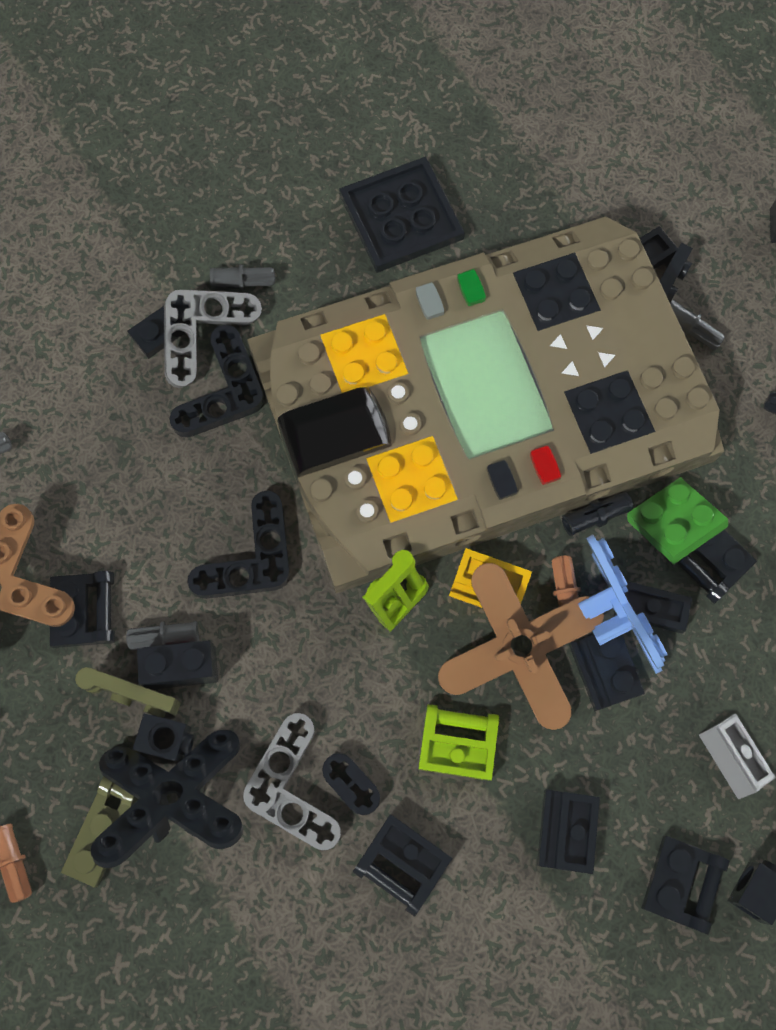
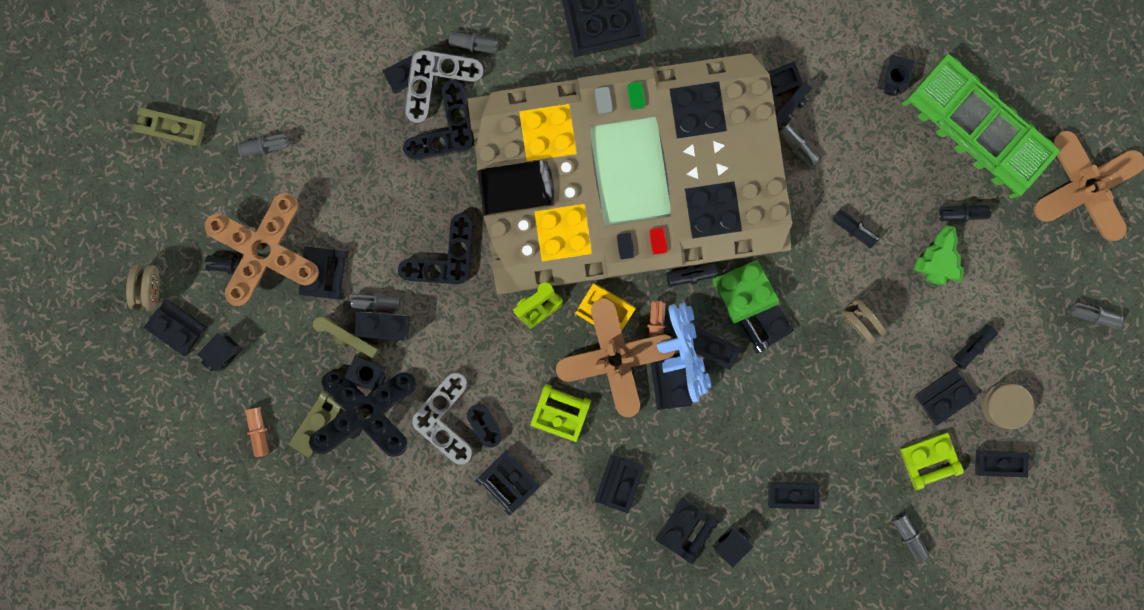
camera: 10 degrees right, 15 degrees up
light grey slope [699,714,776,799] -> none

